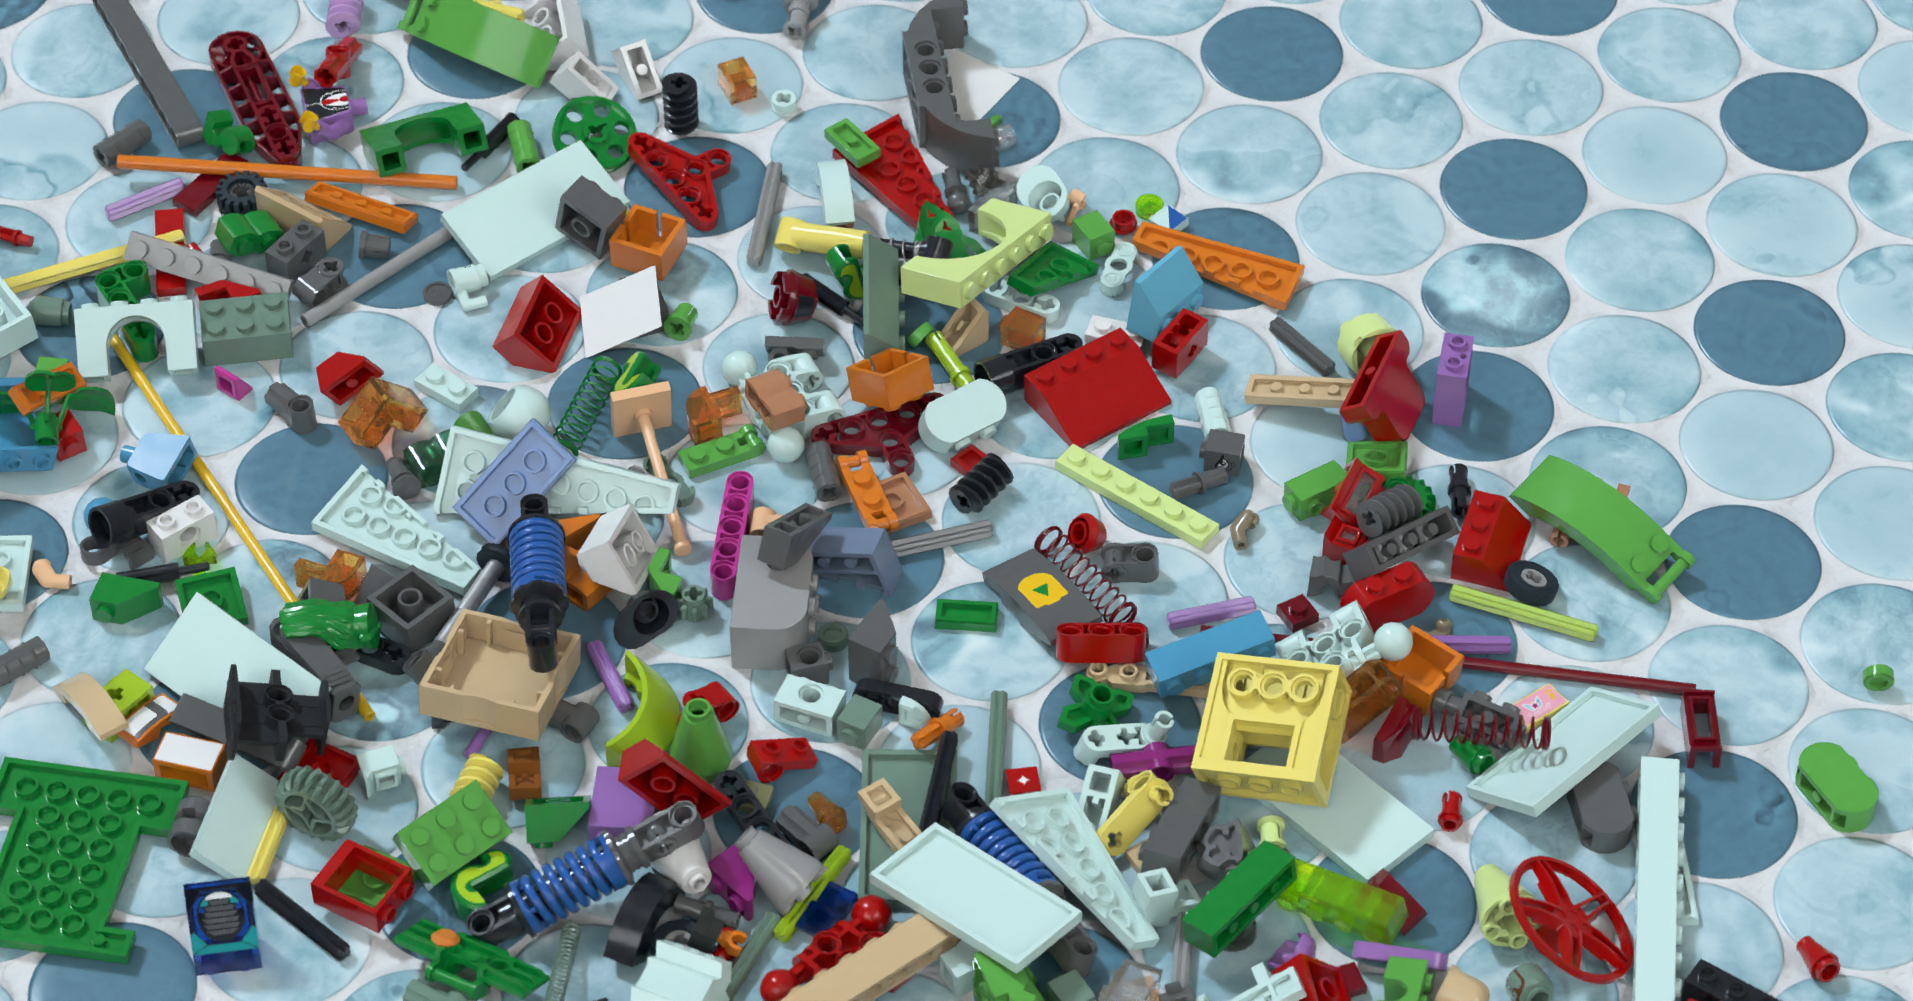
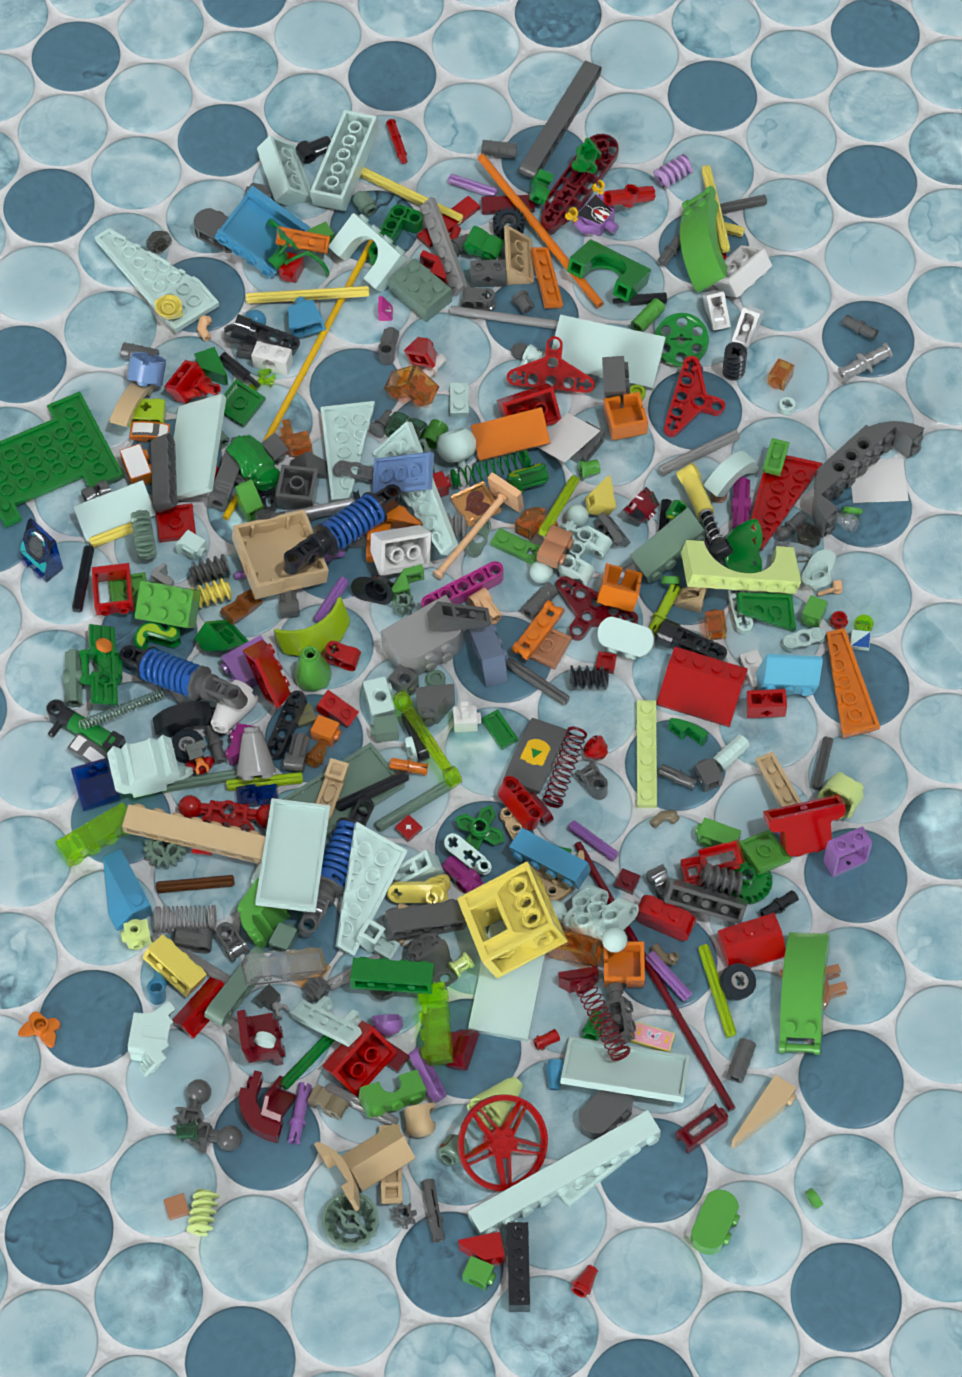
camera: 55 degrees right, 15 degrees up
black piece [223,664,331,761] -> none
none -> medium blue brick [127,352,166,387]
none -> light grey bracket [152,563,174,585]
none -> red brick [164,360,221,404]
none -> dark grey piece [190,554,231,586]
none -> bright green slope [235,479,264,522]
none -> light yellow axle [246,286,370,304]
none -> orange brick [310,714,342,747]
none -> dark grey piece [333,460,374,484]
none -> clear neon green piece [392,690,462,788]
none -> clear orange tile [451,481,501,527]
none -> white brick [453,702,481,733]
none -> orange tile [471,407,551,461]
none -> red beam [507,336,595,393]
none -> lime axle [538,475,580,537]
none -> dark azure cone [546,1059,564,1090]
none -> green piece [572,138,602,173]
none -> light yellow slope [585,476,616,516]
none -> dark grey axle [658,235,681,266]
none -> dark grey axle [726,1038,756,1083]
none -> magenta piece [731,477,751,530]
none -> tan slope [731,1075,797,1149]

